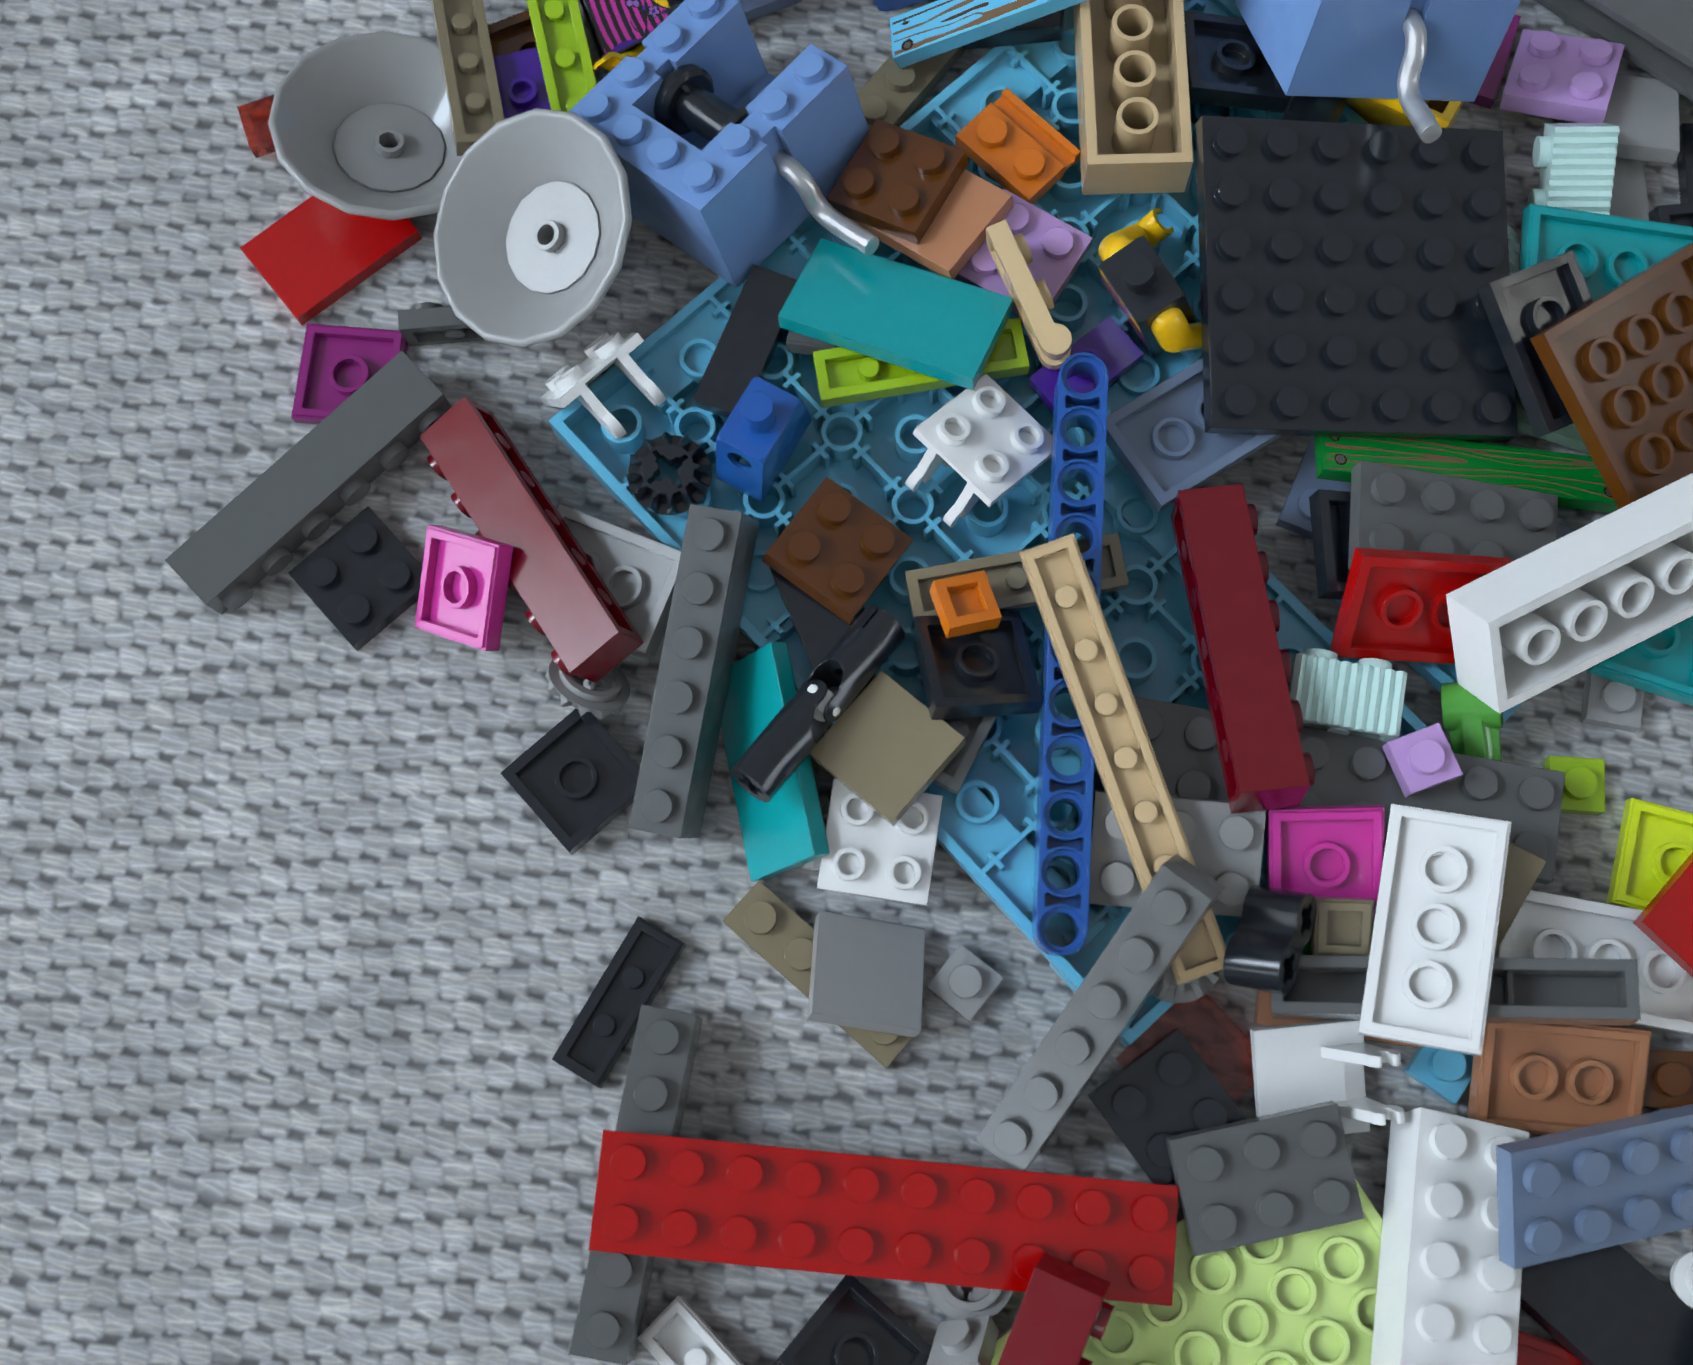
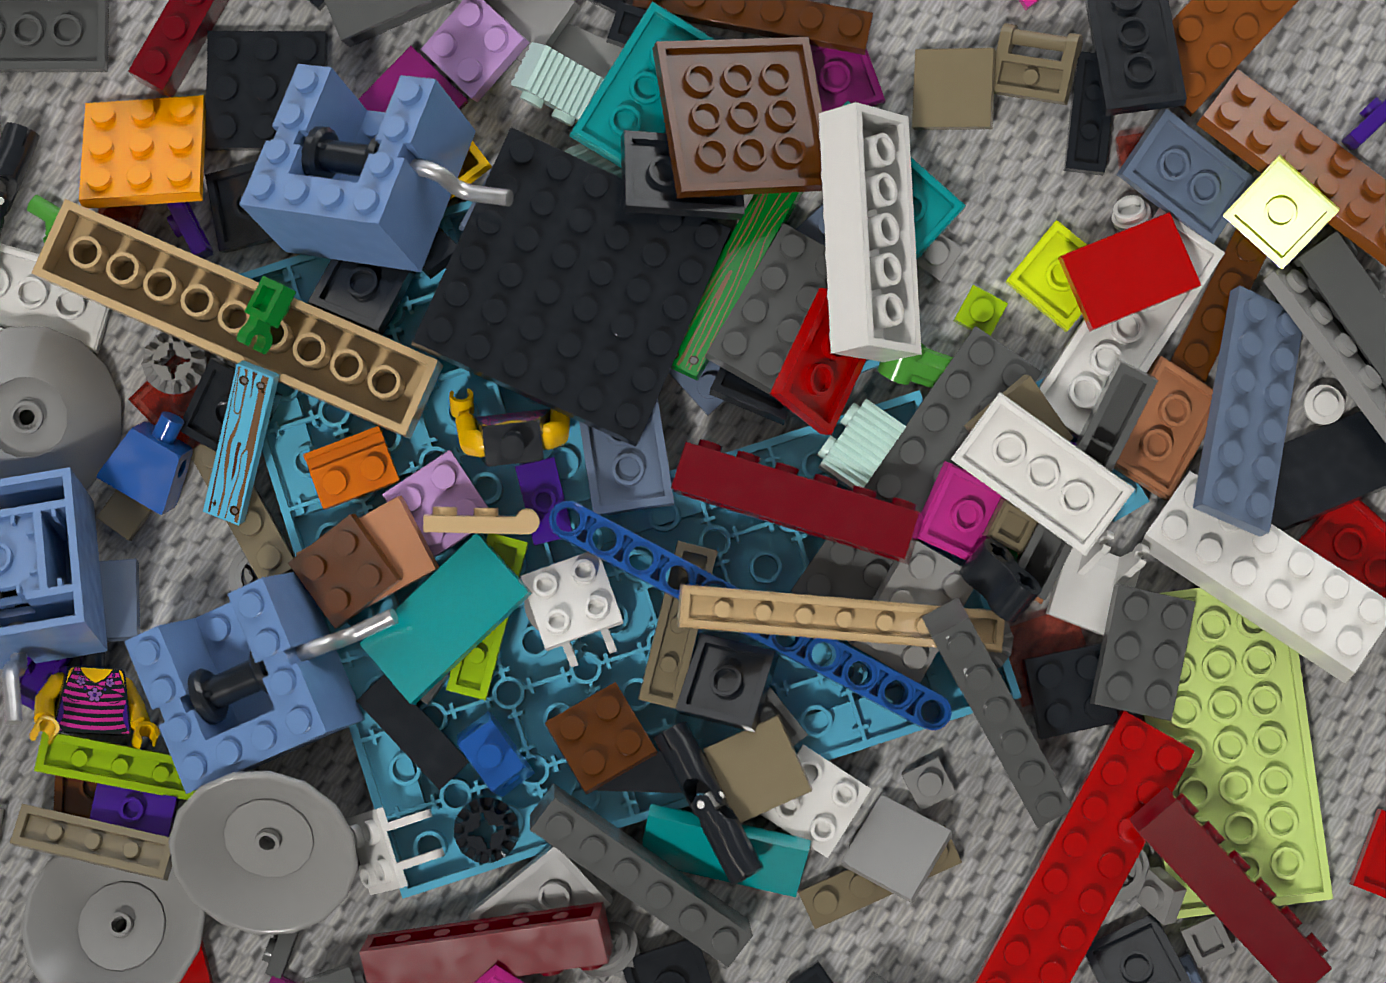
camera: 65 degrees left, 10 degrees up
orange plate [929,570,1002,639] -> none
lavender plate [1382,723,1463,798] -> none

